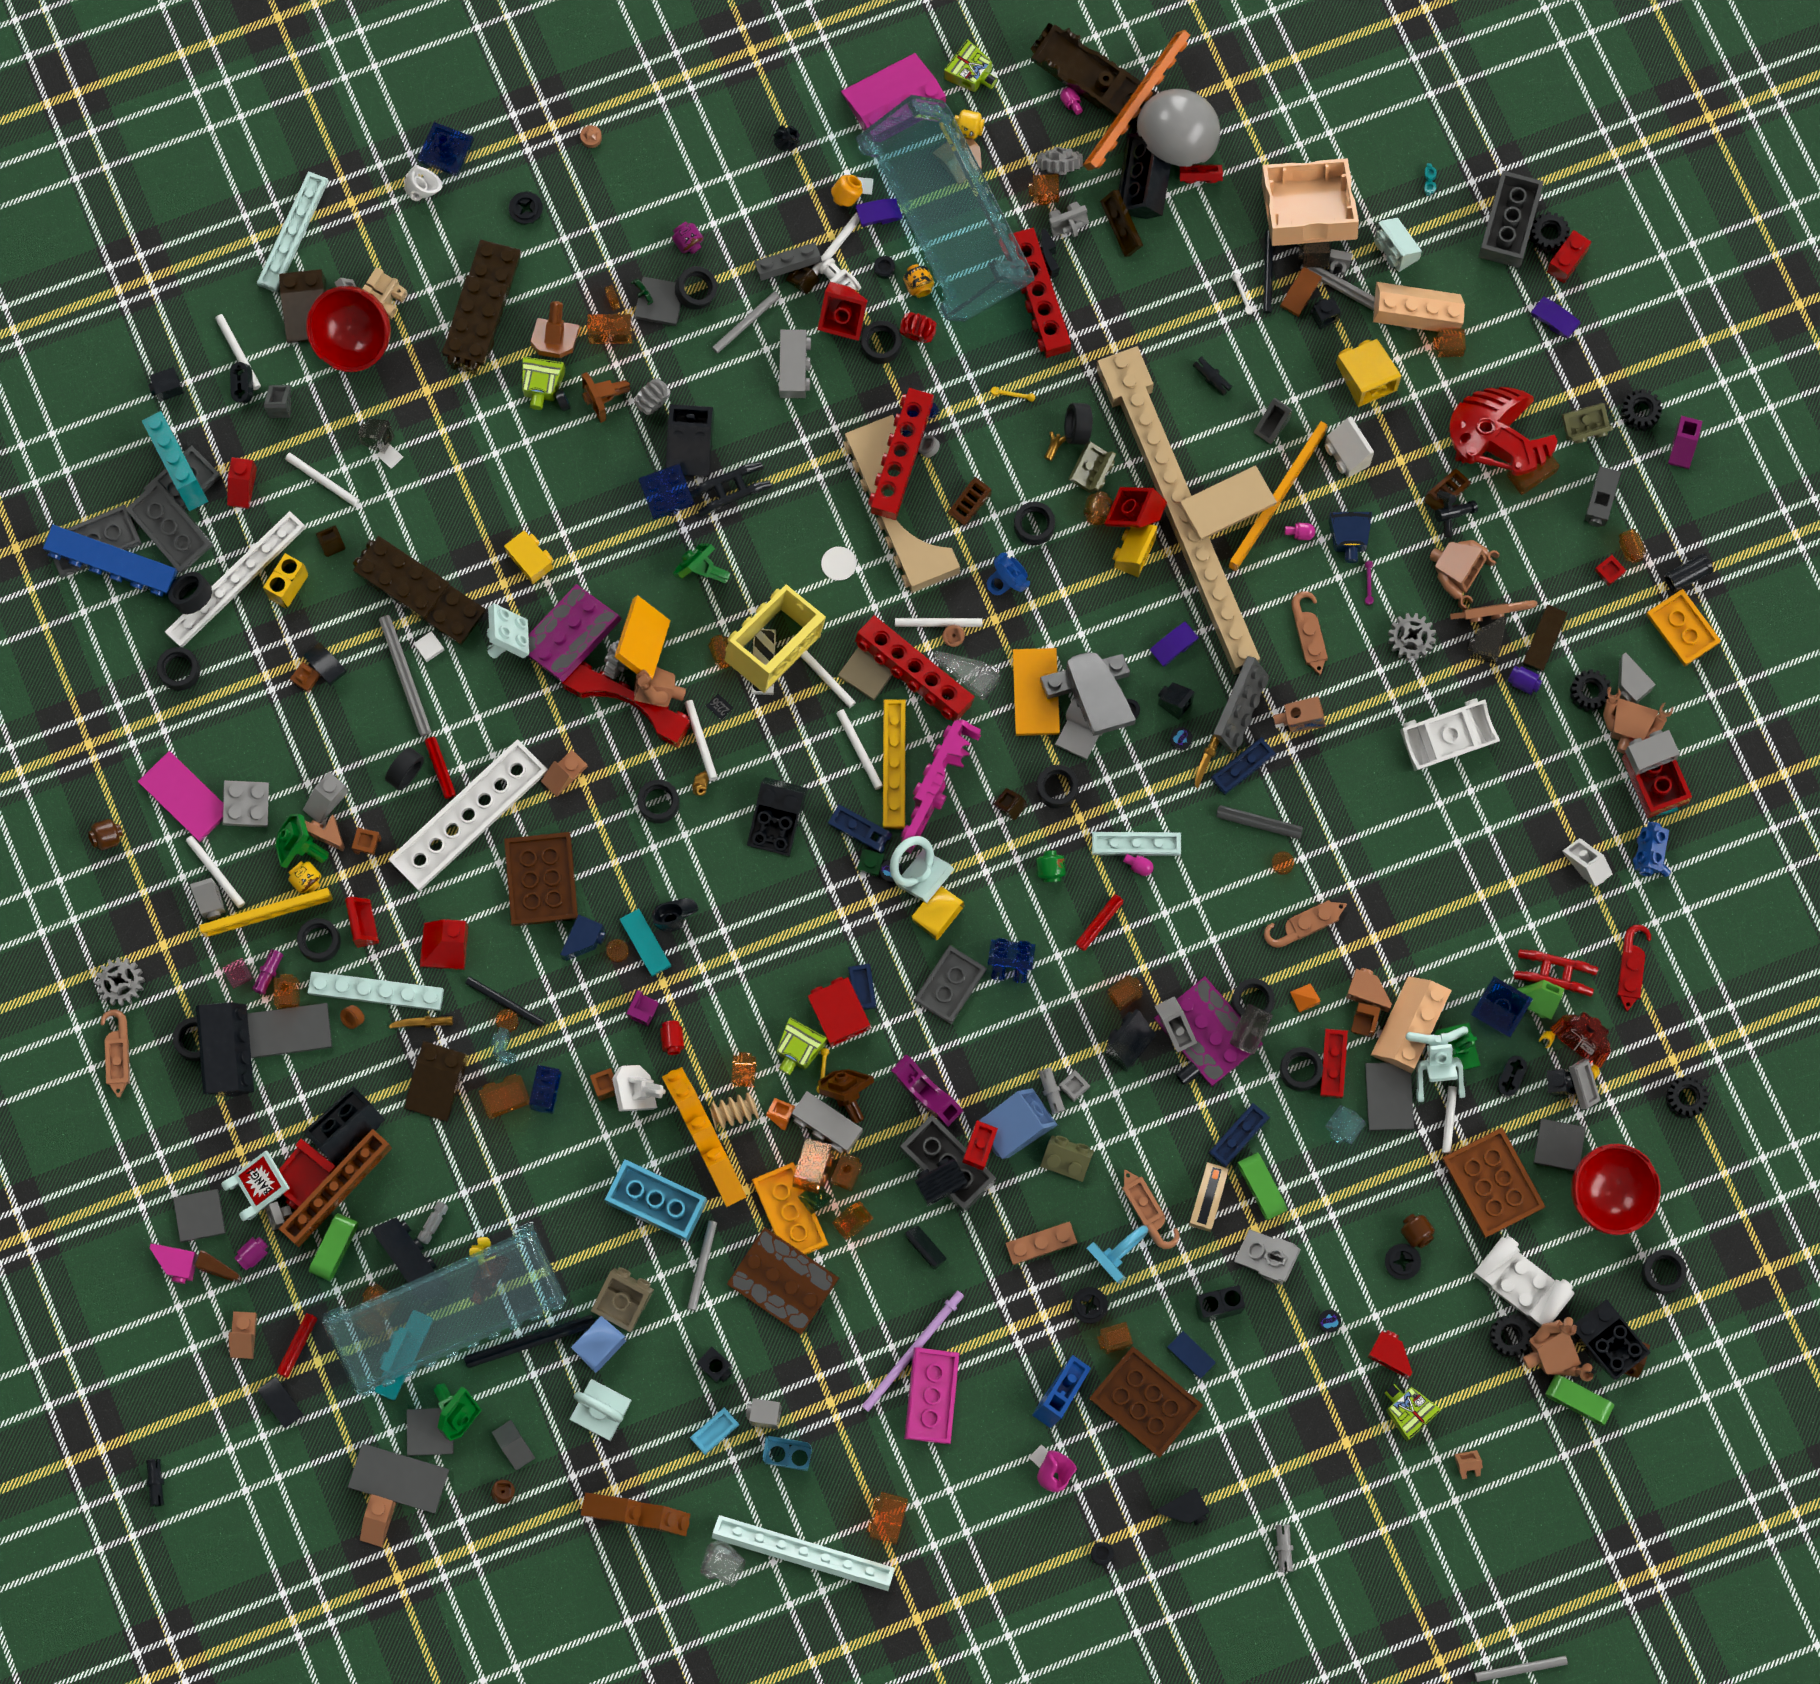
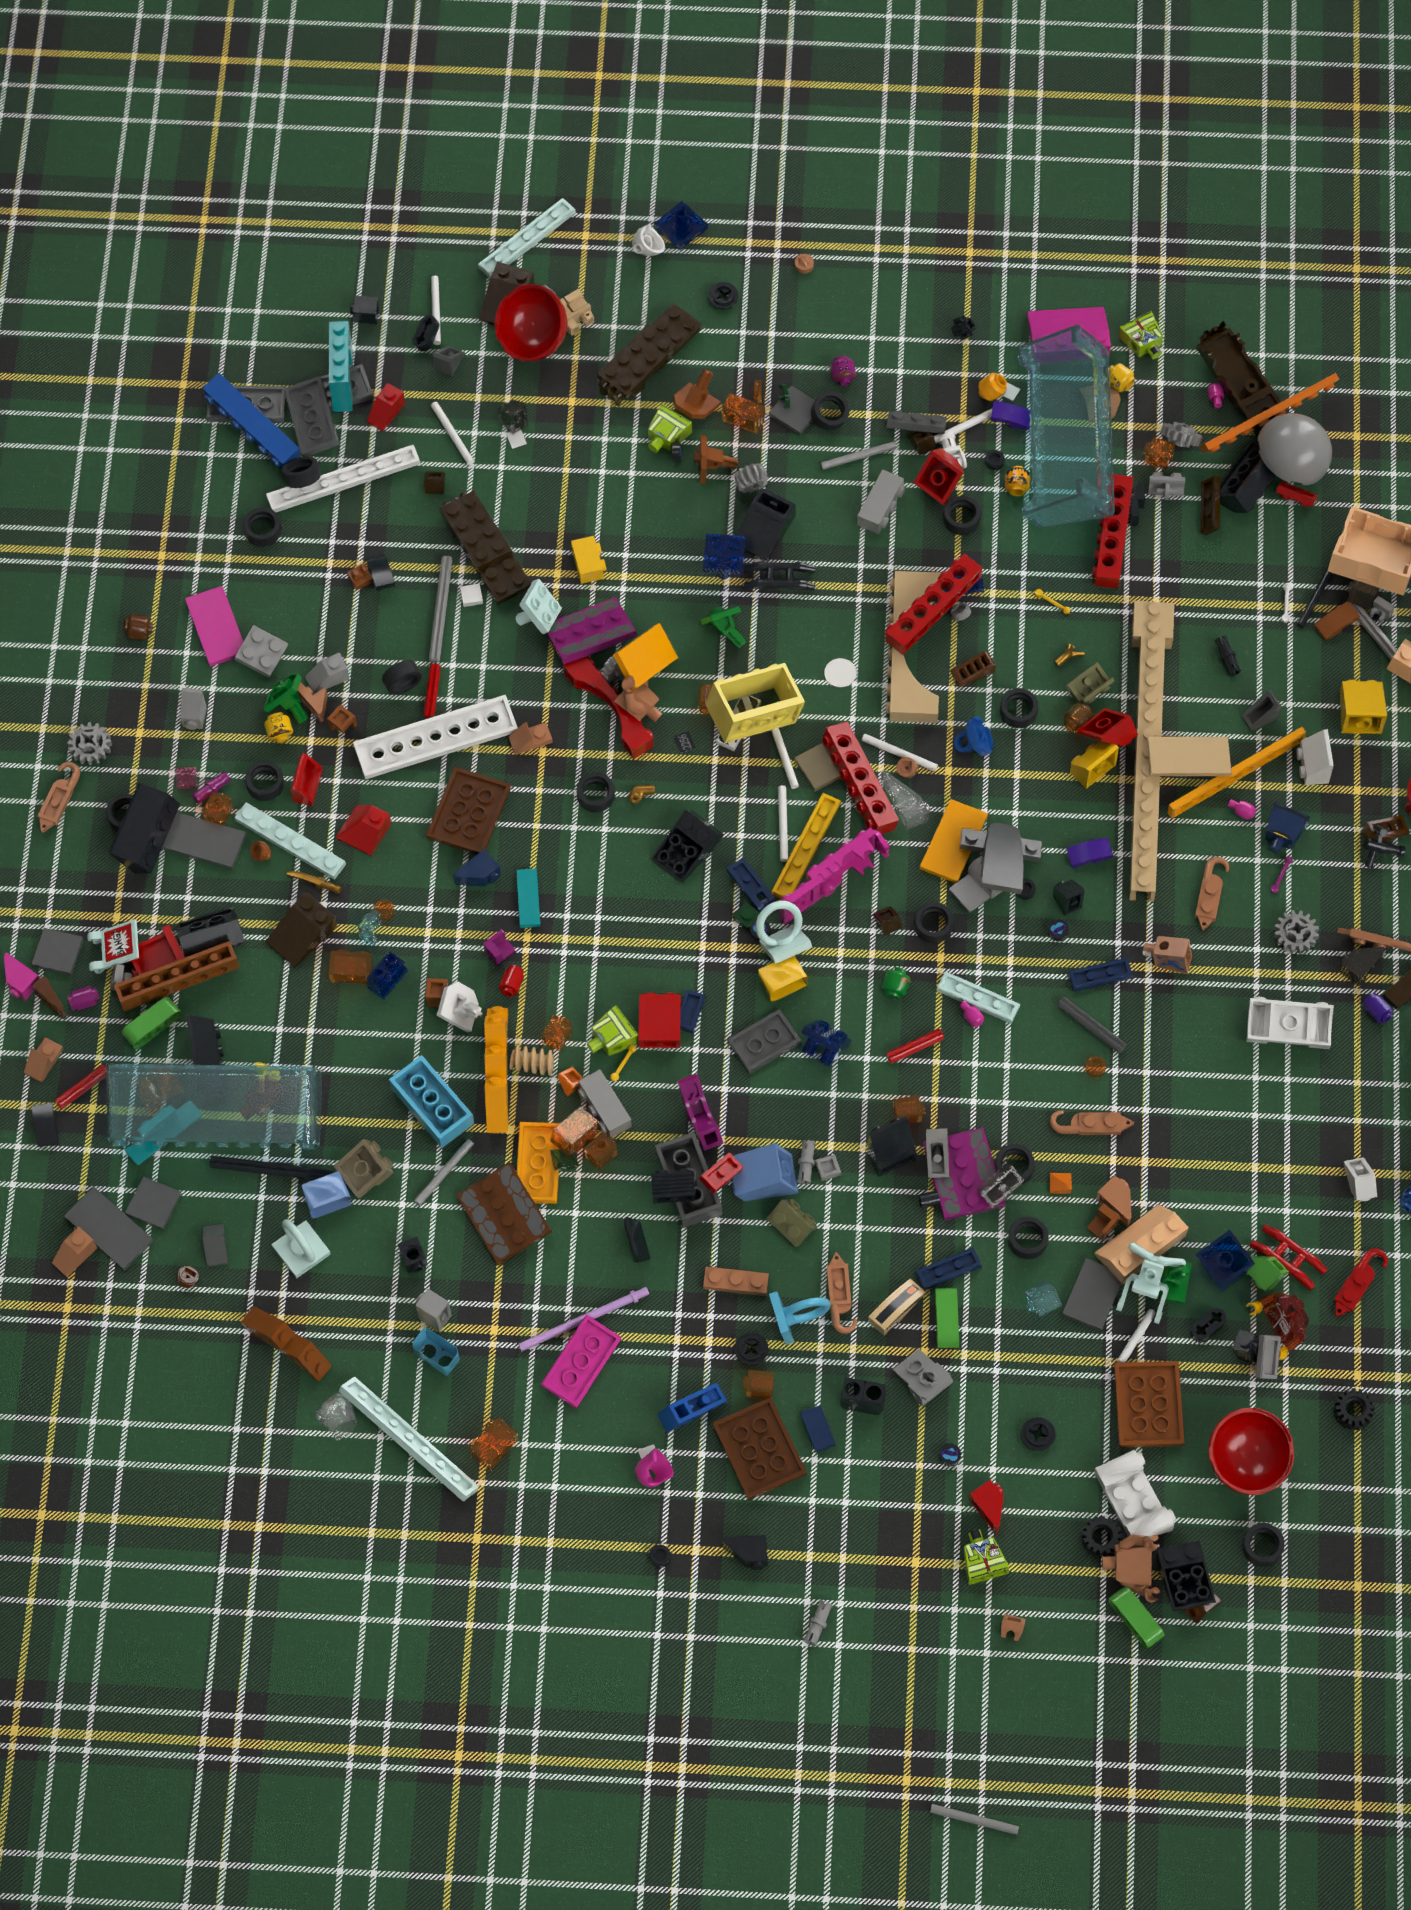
camera: 25 degrees right, 10 degrees down
white bar [186,836,245,908] -> none
yellow tile [199,888,333,937] -> none
yellow piece [263,553,308,608] -> none
light grey axle [417,1201,448,1244] -> none
green piece [434,1383,482,1441] -> none
black bar [465,976,546,1028] -> none
clear orange tile [606,939,629,963] -> none
black piece [652,898,699,932] -> none
white bar [684,700,718,781] -> none
medium azure tile [690,1407,739,1455] -> none
reddish brown piece [818,1069,874,1124] -> none
clear orange brick [832,1201,874,1240] -> none
red gear [900,312,937,343] -> none
black tyre [1064,403,1093,445] -> none
pearl gold piece [1195,735,1220,788] -> none
dark grey plate [1214,656,1269,753] -> none
black brick [1310,298,1341,330] -> none
red plate [1320,1029,1348,1098] -> none
reddish brown head [1401,1214,1435,1249] -> none
nougat torso [1430,540,1499,610] -> none
dark grey tile [1533,1119,1586,1171] -> none

